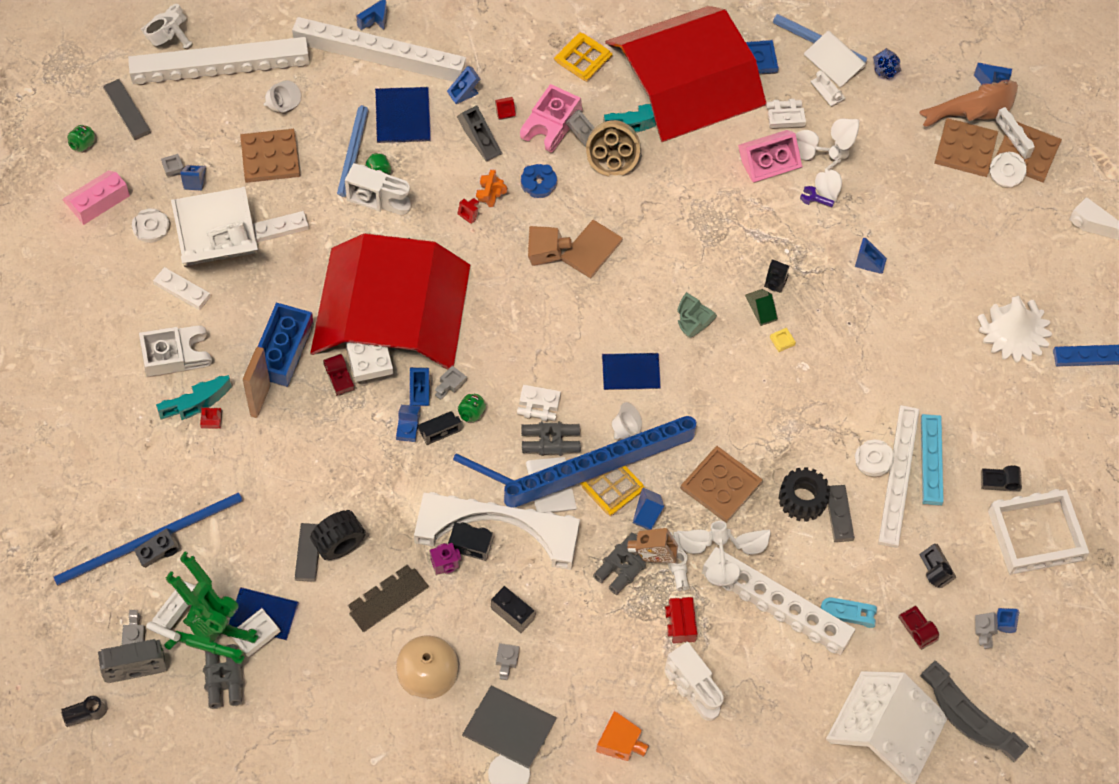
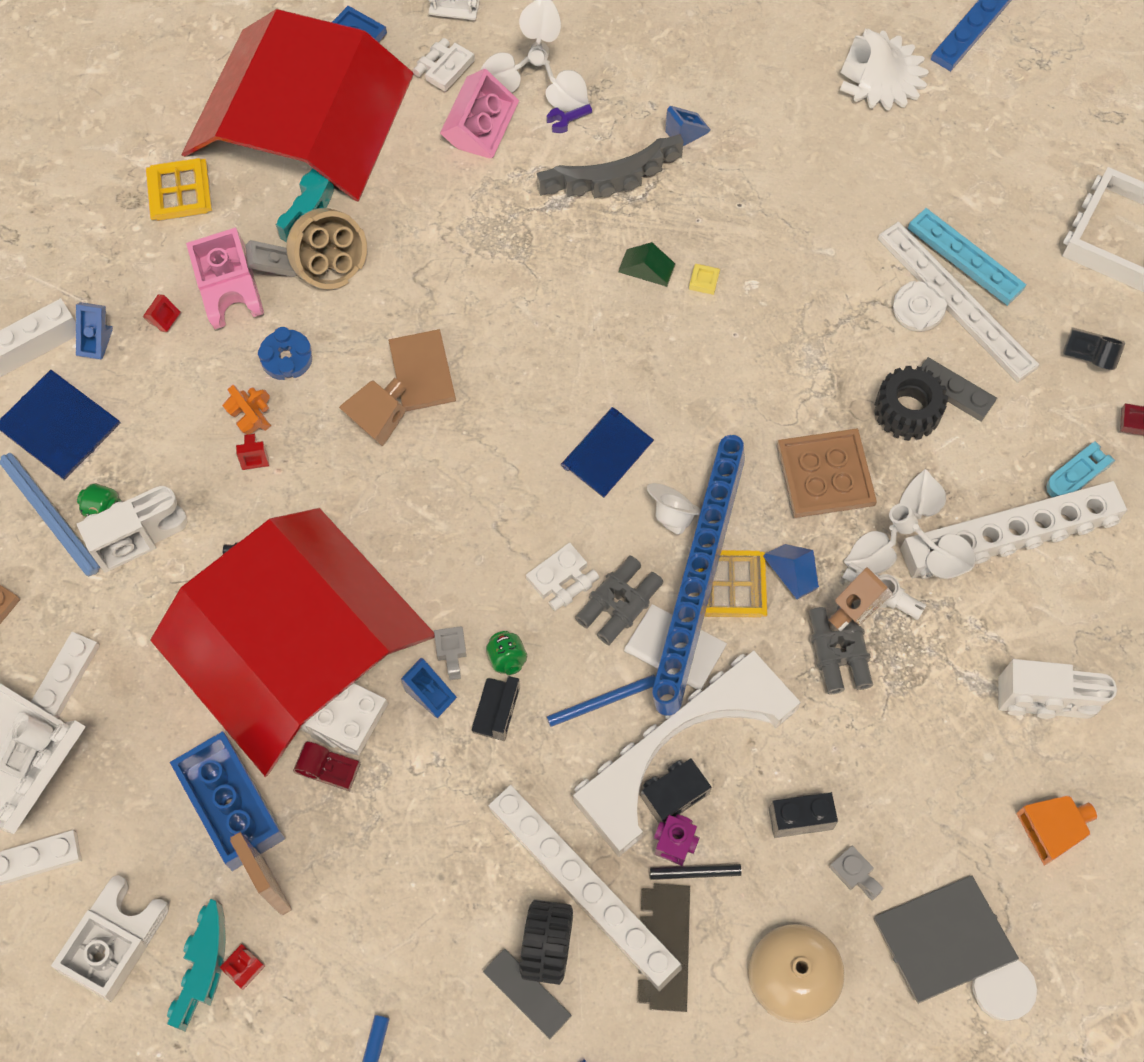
camera: 45 degrees left, 5 degrees up
blue slope [396,404,421,442] -> none
dark grey slope [457,105,502,161] -> none
red brick [665,597,698,644] -> none
sand green brick [677,292,717,338] -> none
black plate [764,259,789,293] -> none
black plate [981,465,1022,491] -> none
none -> white brick [488,785,682,992]
none -> dark grey piece [537,134,684,199]
none -> black bar [650,864,742,880]

